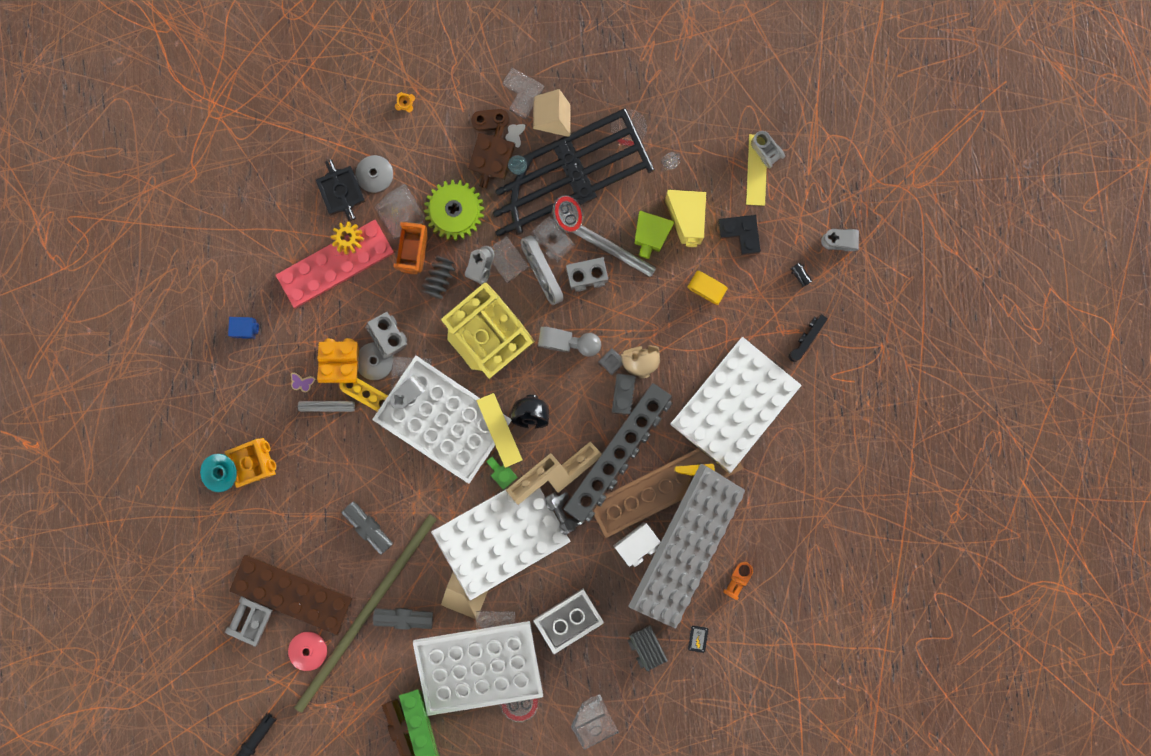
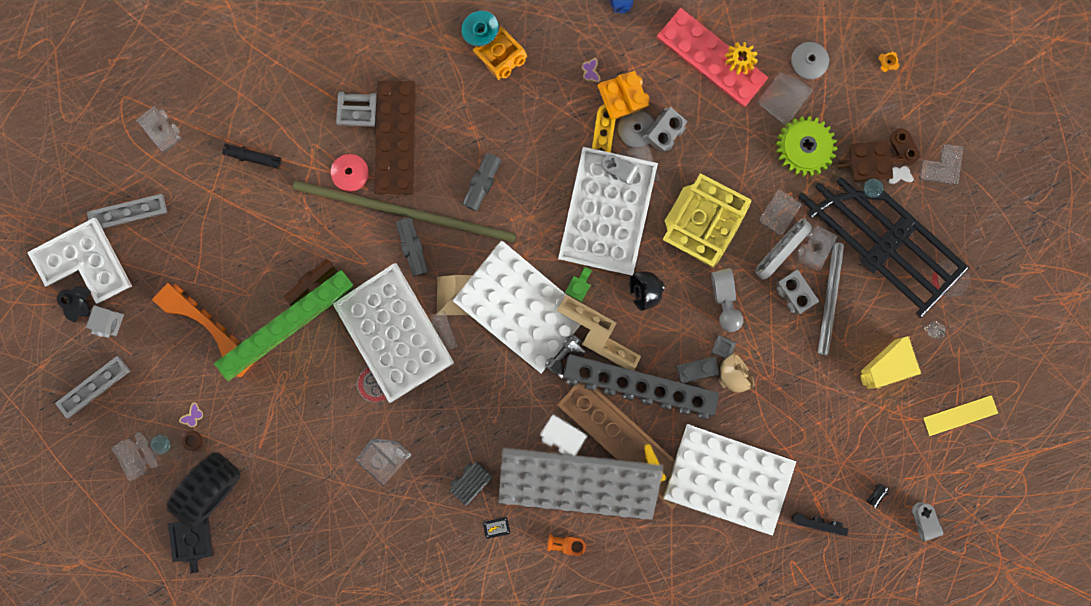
camera: 70 degrees right, 0 degrees up
light grey axle [298,401,355,412] -> none
black plate [316,159,365,222] -> none
orange piece [394,222,428,275] -> none
dark grey piece [421,255,456,299] -> none
light grey piece [465,246,495,285] -> none
light yellow sticker [476,393,522,468] -> none
tan slope [533,89,570,137] -> none
white brick [533,588,604,654] -> none
piece [552,195,583,233] -> none
lime torso [634,211,674,259] -> none
yellow beam [687,270,728,305] -> none
black plate [718,215,761,255] -> none
light grey piece [751,131,785,169] -> none

